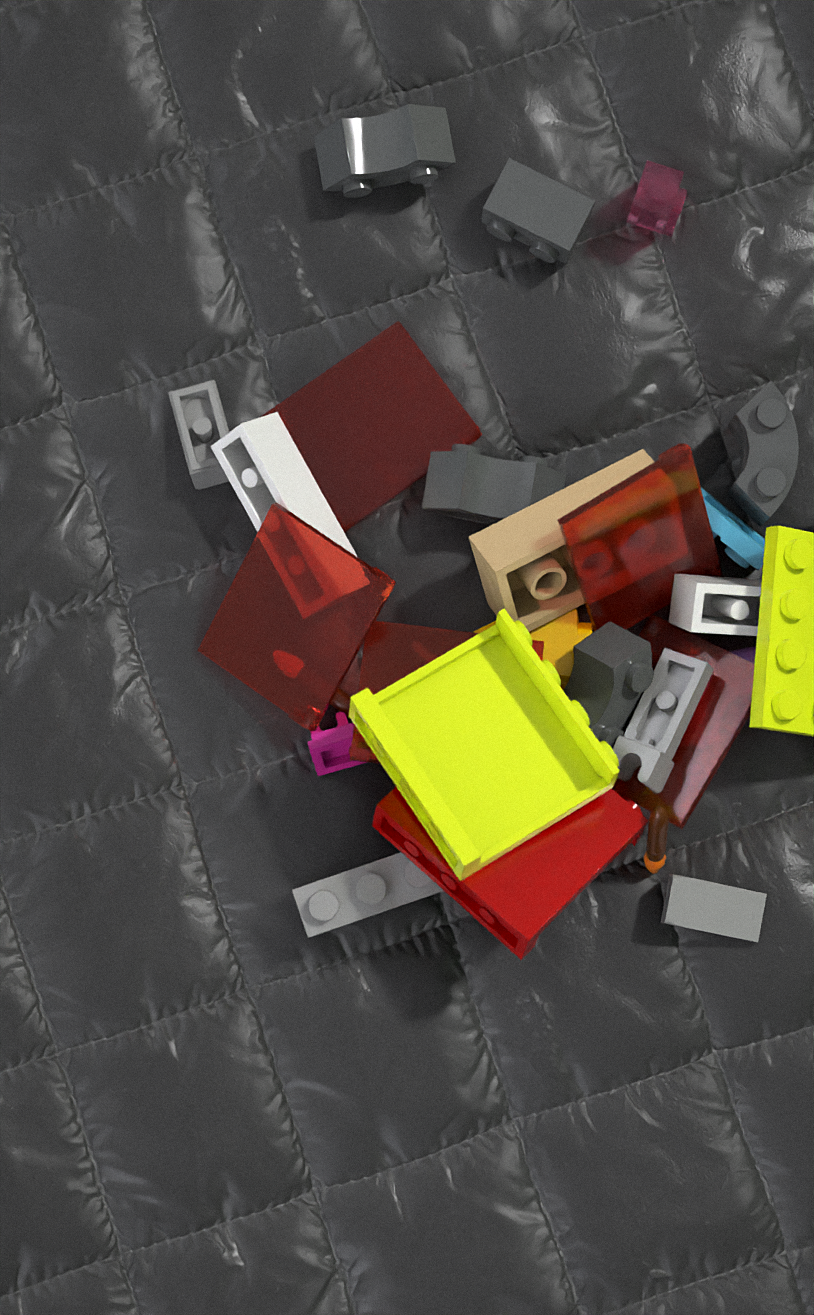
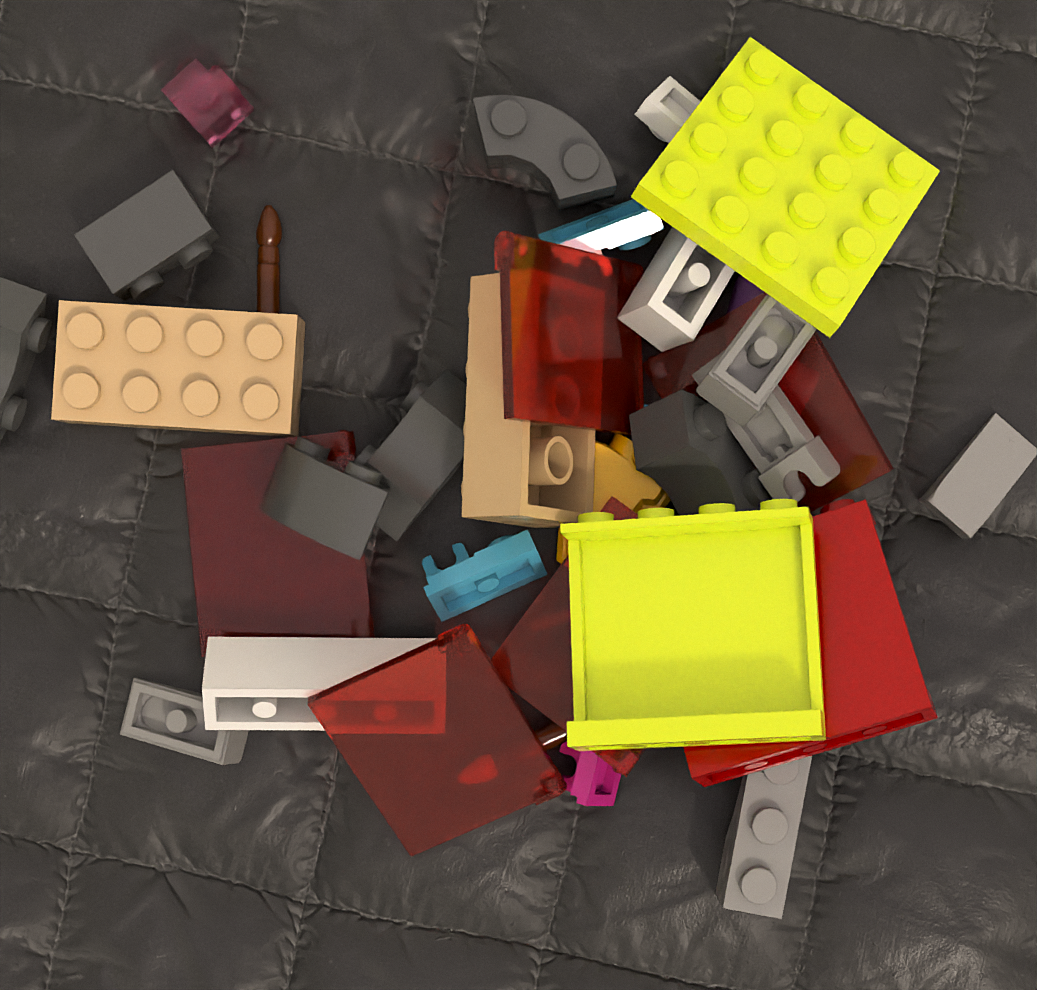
camera: 55 degrees left, 5 degrees up
reddish brown piece [643,806,669,874] -> none
none -> tan brick [51,300,305,437]
none -> reddish brown piece [256,205,282,314]
none -> dark grey brick [258,436,391,561]
none -> medium azure plate [422,529,548,622]
none -> light grey slope [696,294,817,426]

